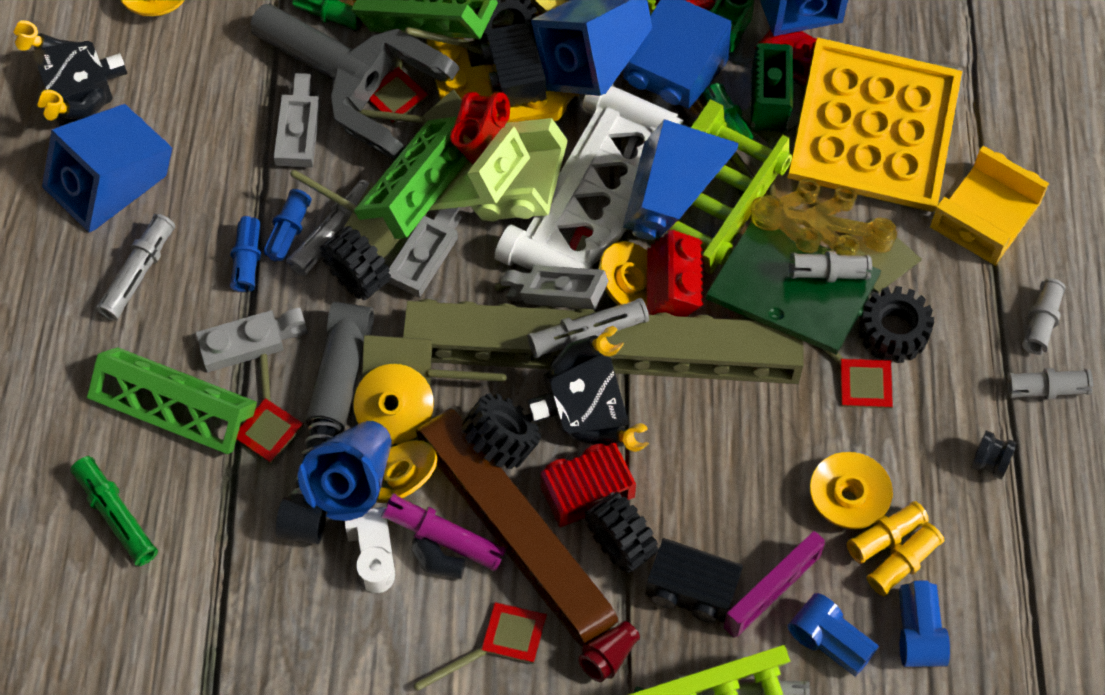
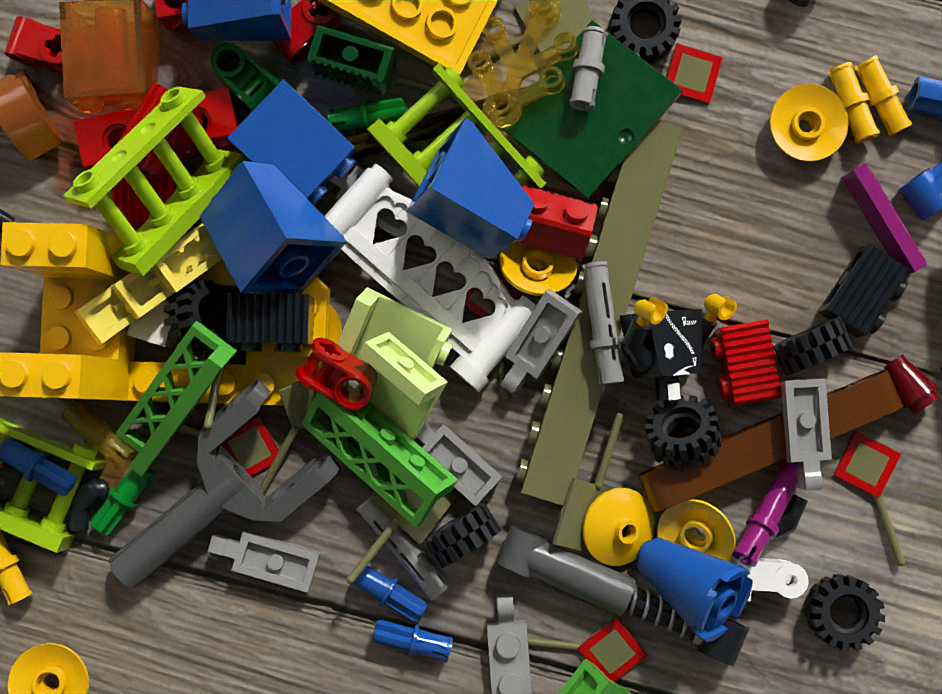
camera: 75 degrees left, 25 degrees up
none -> light grey plate [781,378,832,490]
none -> black tyre [804,574,886,651]

